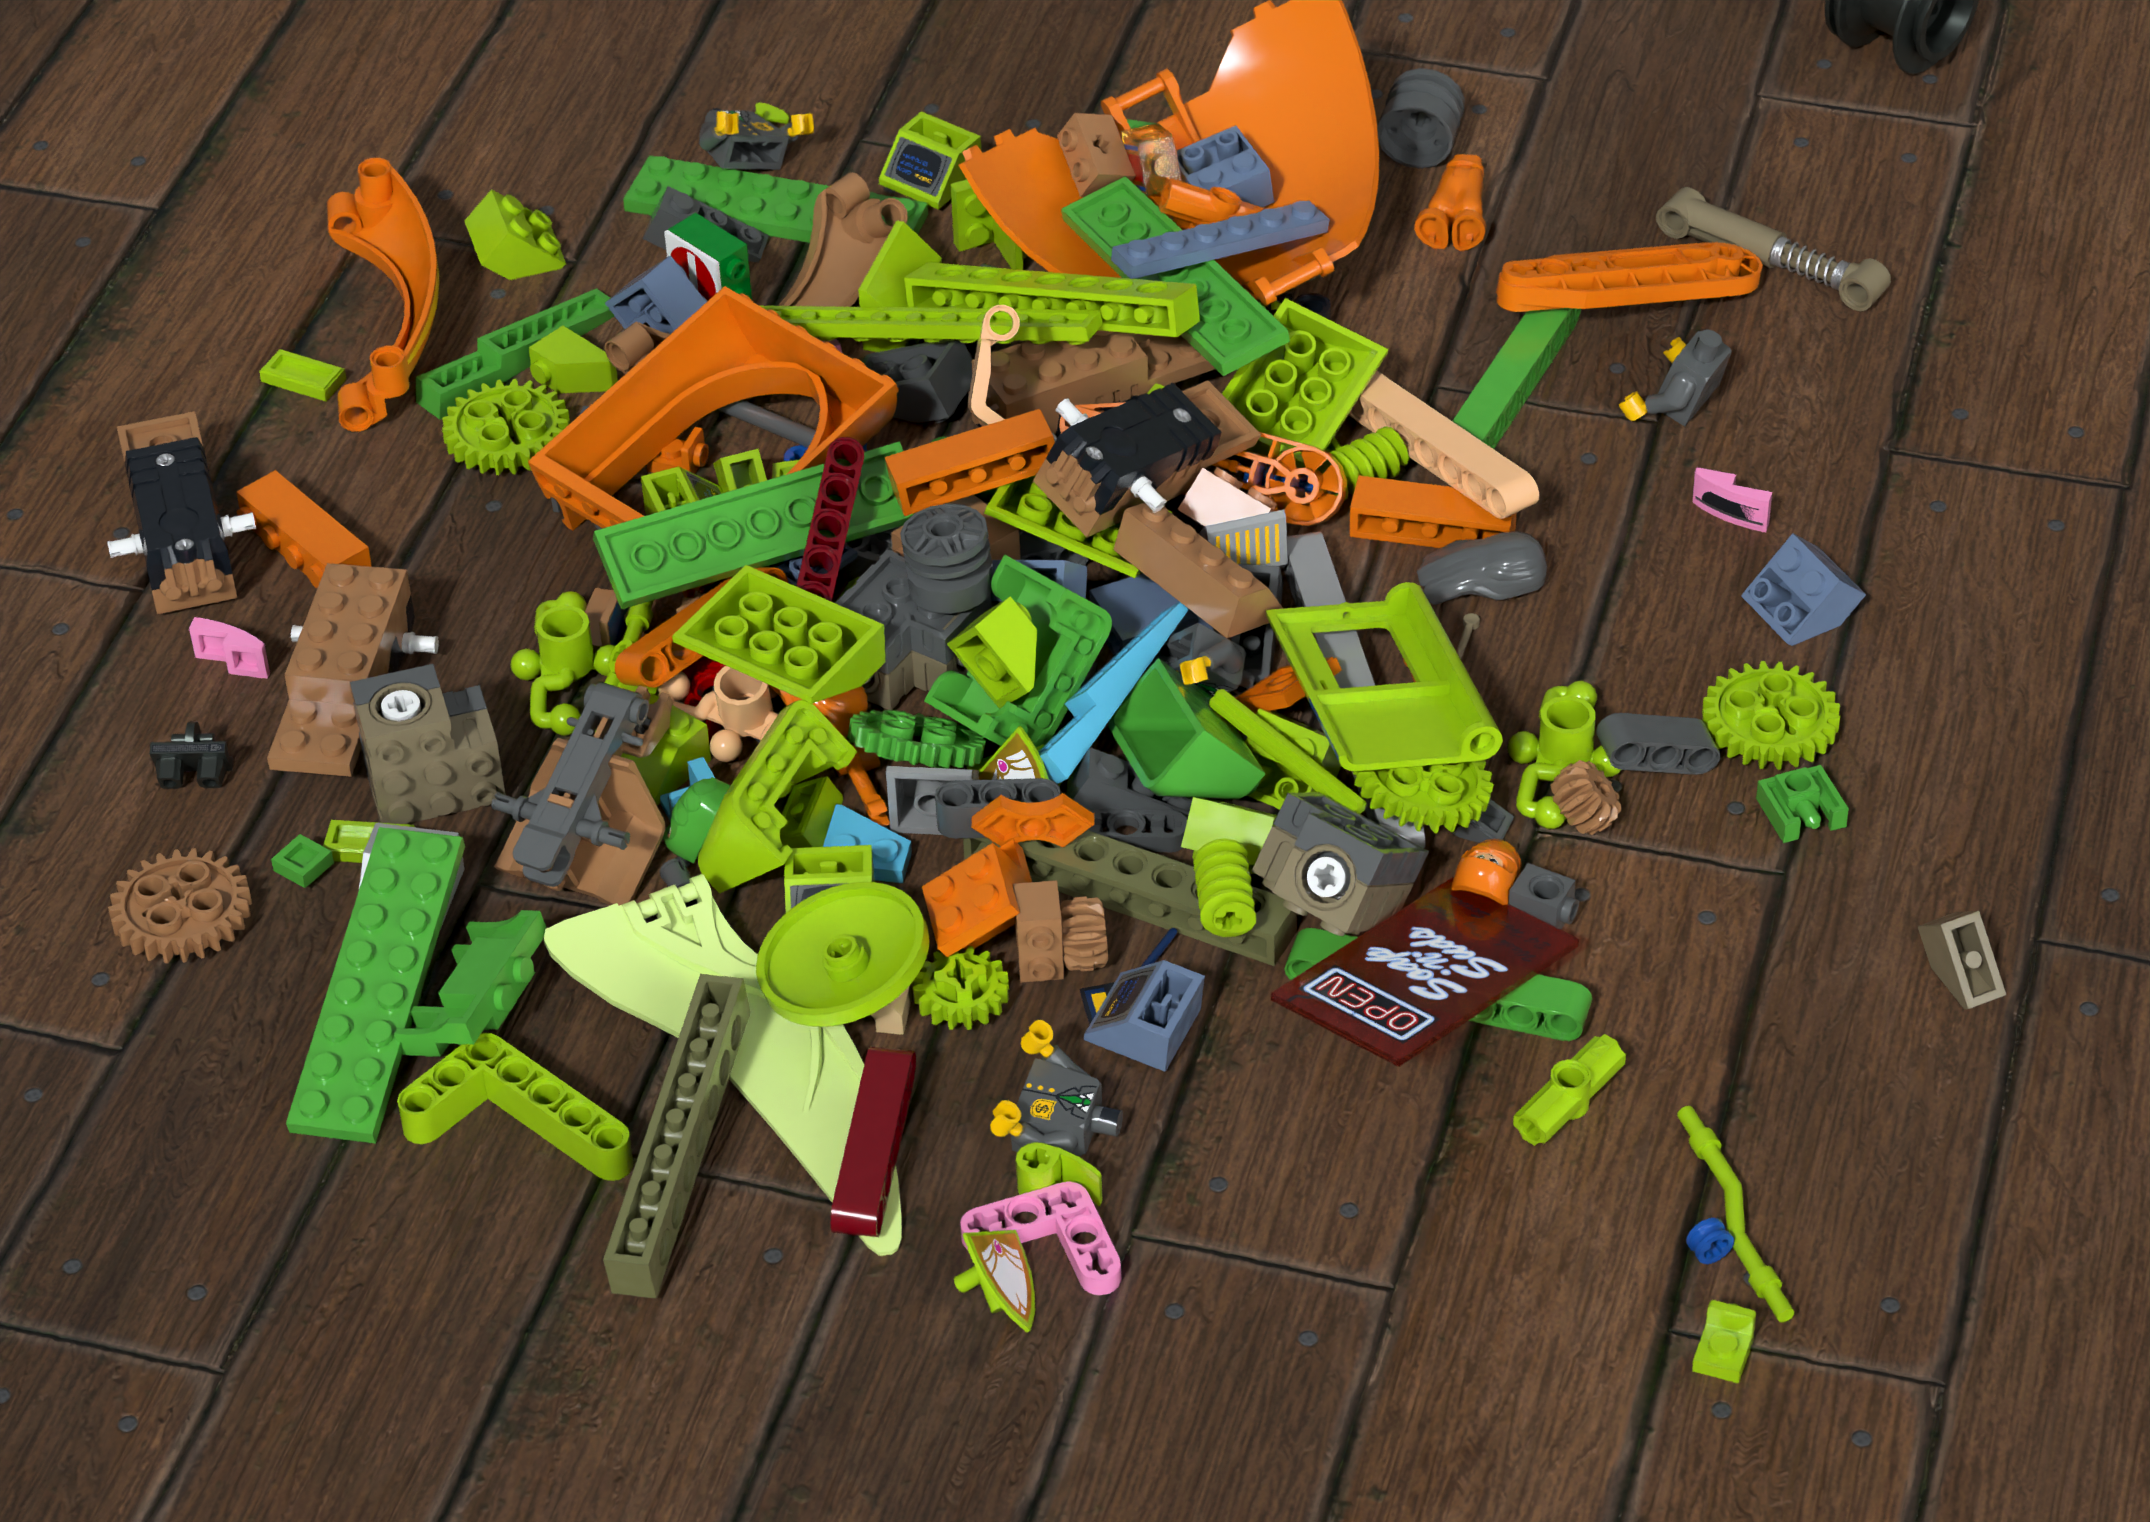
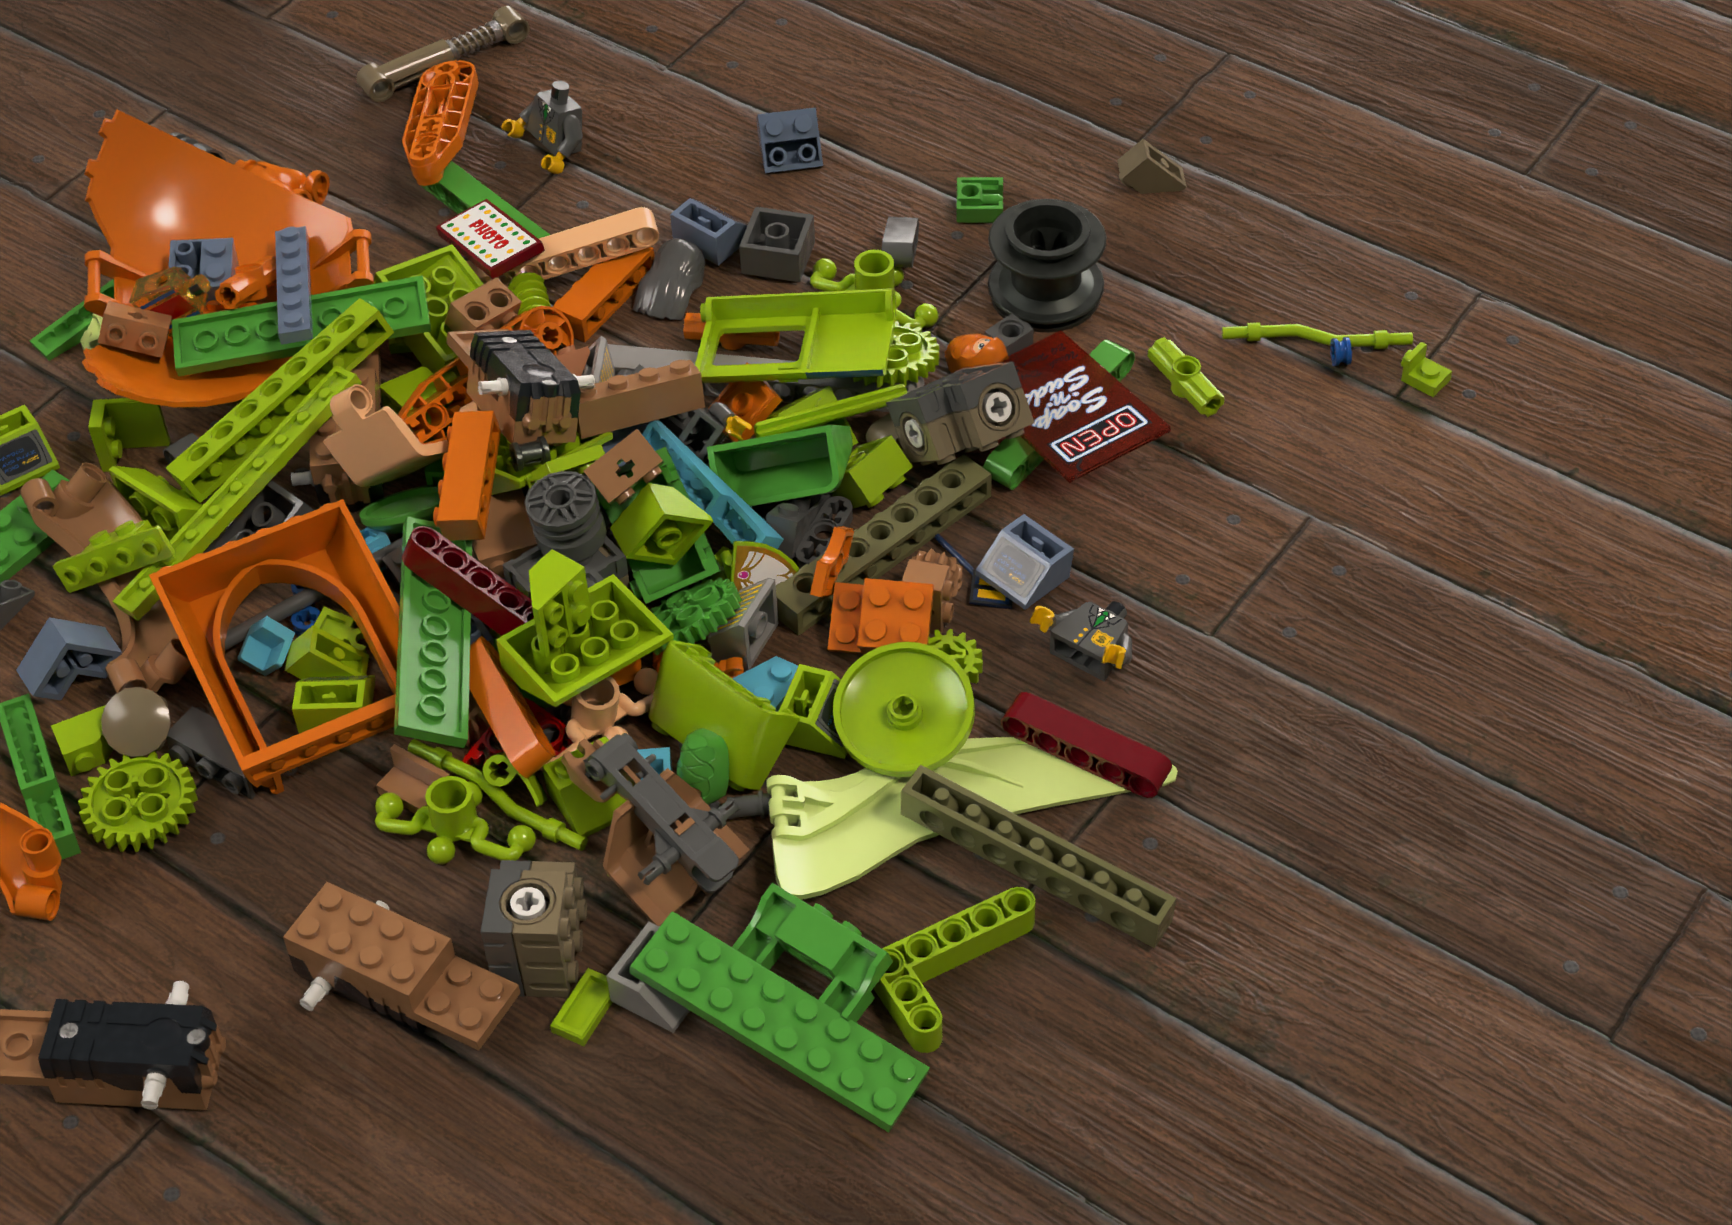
camera: 70 degrees left, 5 degrees up
medium nougat gear [108,848,252,963] -> none
pearl dark grey hips [149,721,234,789] -> none
bright pink slope [189,617,270,679] -> none
orange brick [236,470,372,588] -> none
bright green plate [271,834,334,888] -> none
orange bracket [647,427,709,474] -> none
green piece [664,212,752,301] -> none
dark grey beam [935,778,1061,839] -> none
shield [954,1230,1035,1333] -> none
bright pink beam [960,1182,1121,1295] -> none
lime panel [1016,1142,1102,1206] -> none
lime piece [1193,838,1256,937] -> none
medium nougat gear [1550,760,1622,835] -> none
bright pink slope [1692,467,1772,532] -> none
lime gear [1702,661,1840,770] -> none
none -> lime bracket [53,519,175,593]
none -> dark tan dish [101,687,171,757]
none -> medium azure panel [238,616,295,676]
none -> tile [436,199,545,279]
none -> medium nougat brick [445,277,522,332]
none -> pearl dark grey bush [509,436,551,472]
none -> lime plate [525,444,605,489]
none -> lime slope [529,549,592,658]
none -> medium nougat brick [584,429,664,505]
none -> sand blue slope [670,198,748,266]
none -> dark grey brick [739,206,815,282]
none -> pearl dark grey wheel [988,199,1107,332]

